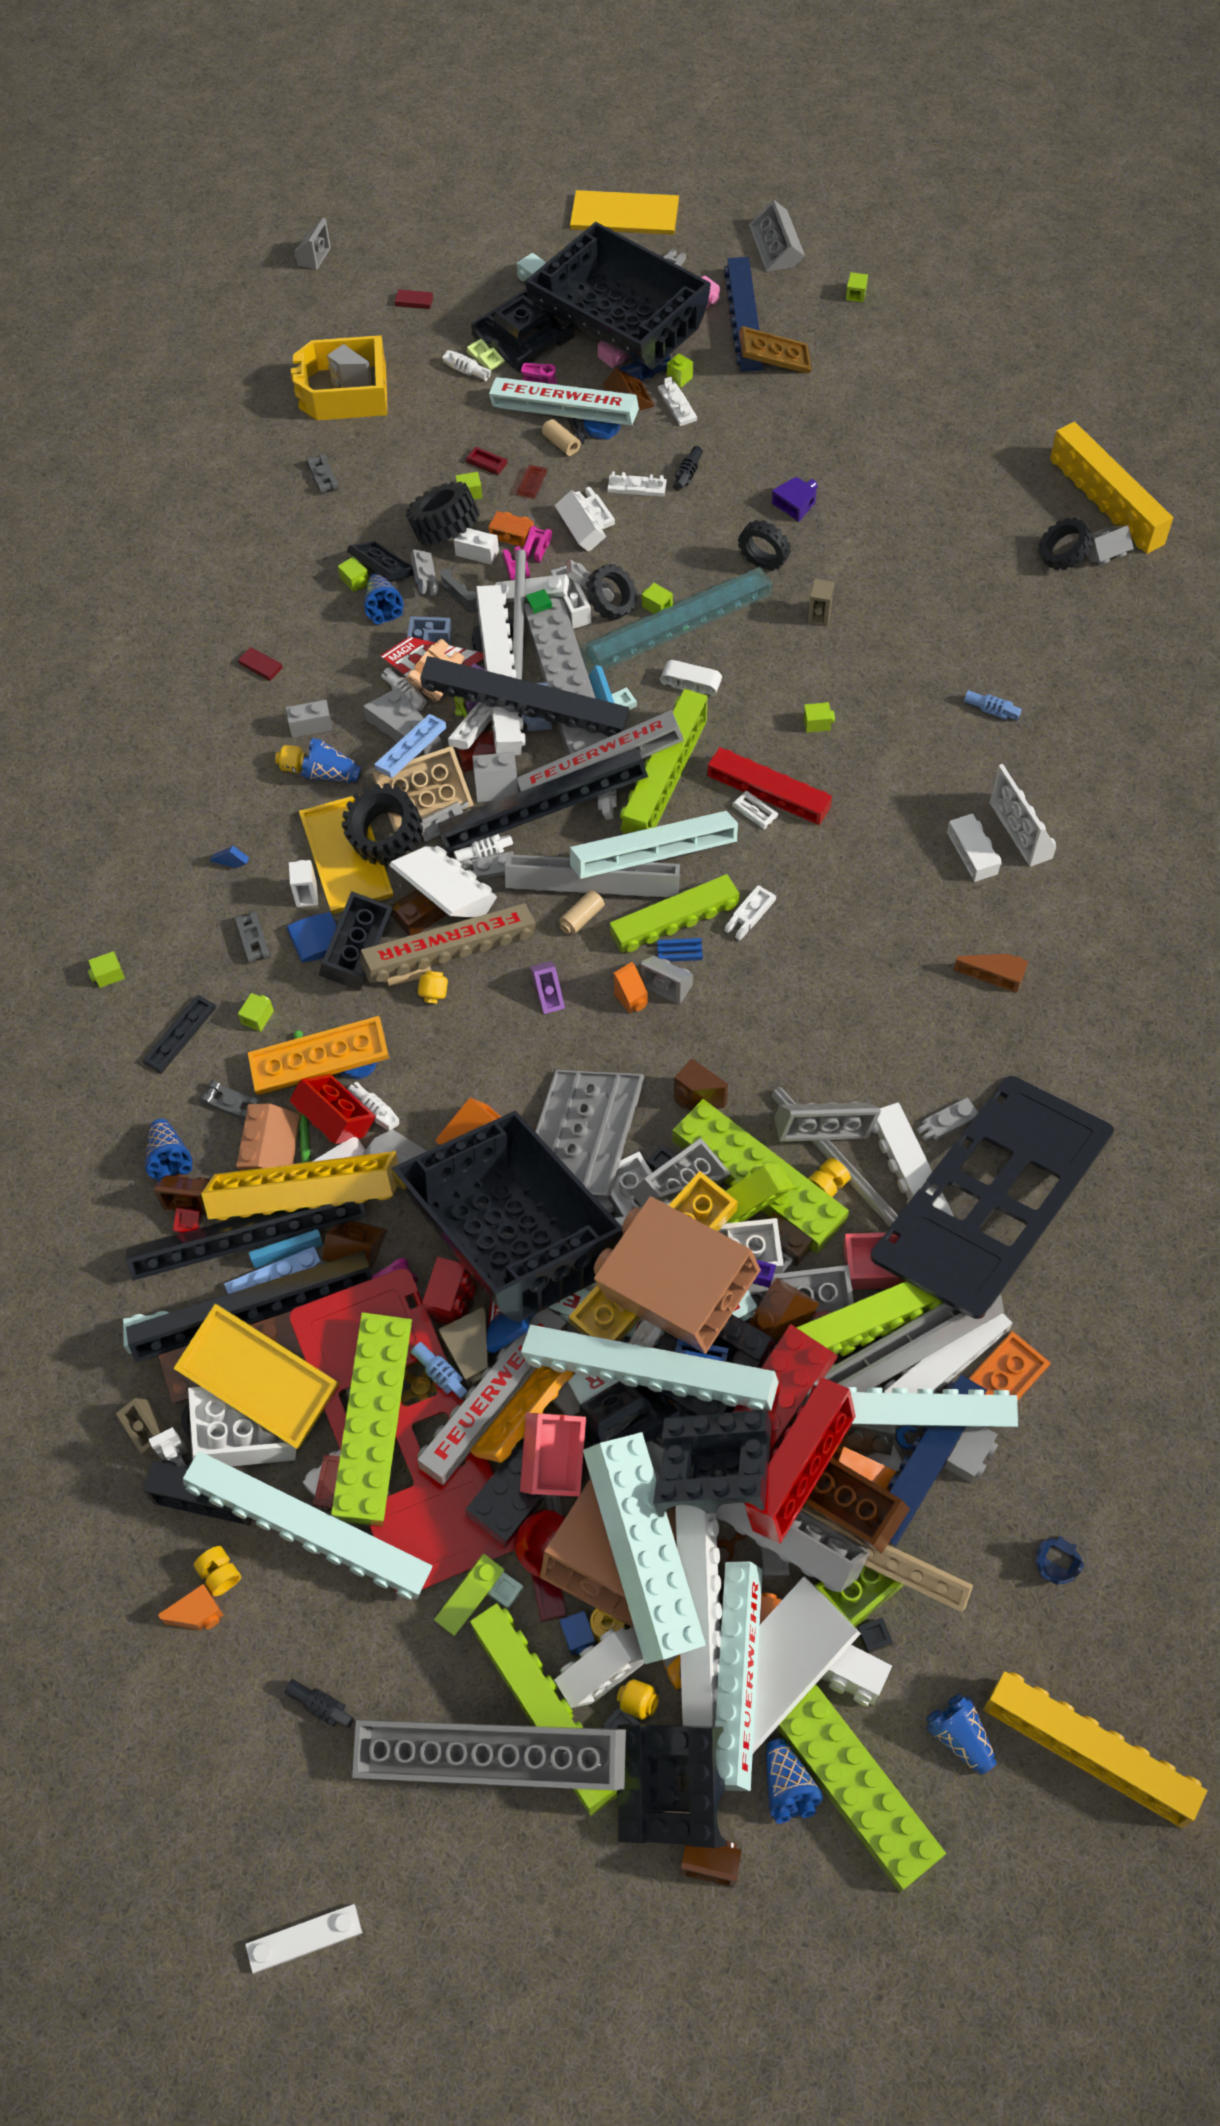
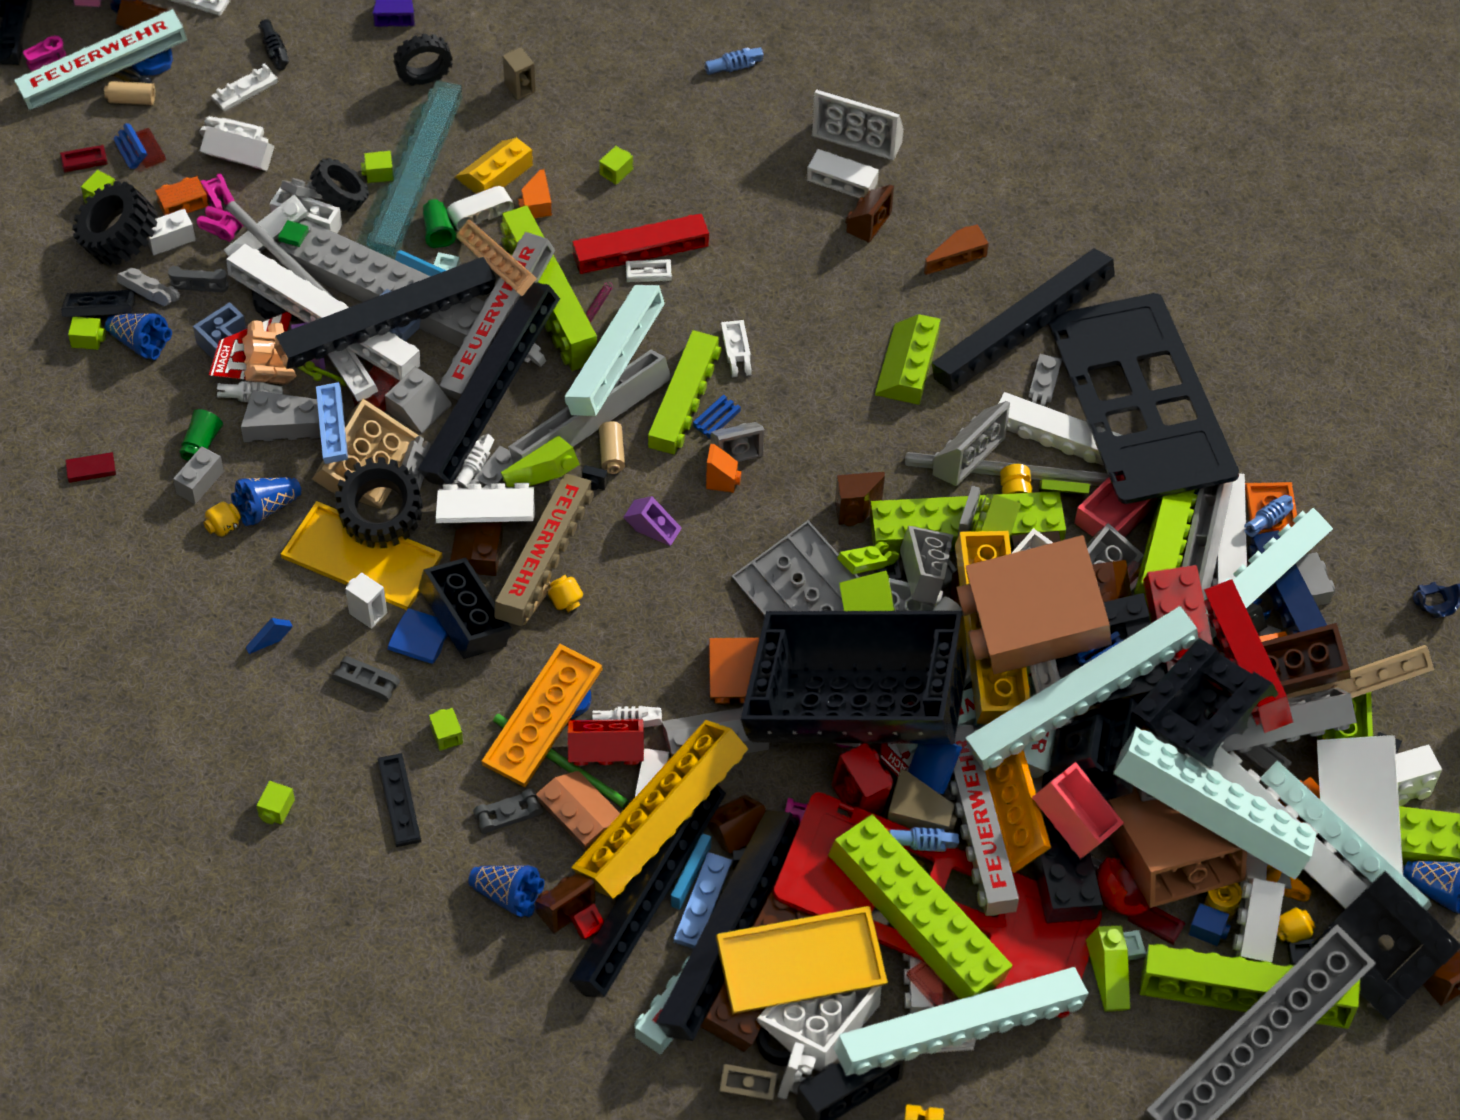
camera: 50 degrees left, 5 degrees down
none -> blue tile [113,123,147,169]
none -> green plant [179,409,223,461]
none -> green plant [423,199,456,249]
none -> yellow slope [455,138,533,194]
none -> light nougat tile [456,220,537,296]
none -> lime slope [501,435,580,487]
none -> orange slope [518,169,552,218]
none -> black plate [582,465,608,490]
none -> dark pink piece [586,282,613,323]
none -> lime hinge [837,541,899,574]
none -> lime tile [839,571,895,611]
none -> reddish brown slope [845,185,894,243]
none -> lime slope [875,314,941,405]
none -> black brick [932,248,1115,391]
none -> light grey tile [958,486,981,536]
none -> lime tile [1039,479,1090,495]
none -> medium blue hinge [1244,495,1293,537]

